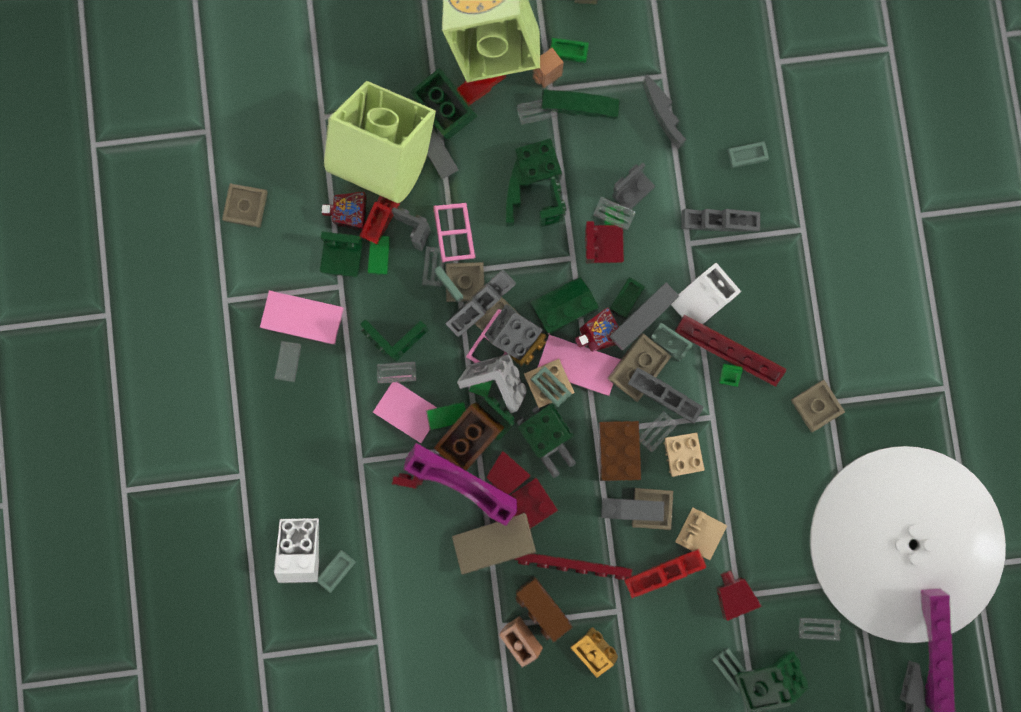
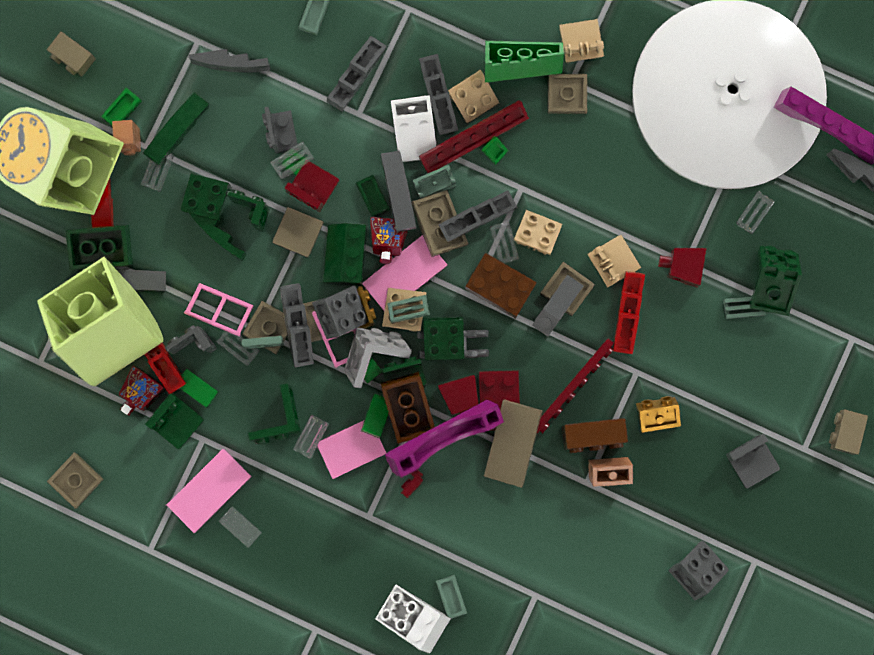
camera: 55 degrees left, 0 degrees up
none -> dark tan tile [272,207,324,258]
none -> dark grey slope [419,54,458,135]
none -> tan hinge [448,70,499,123]
none -> green wedge [484,41,564,83]
none -> tan hinge [559,19,604,63]

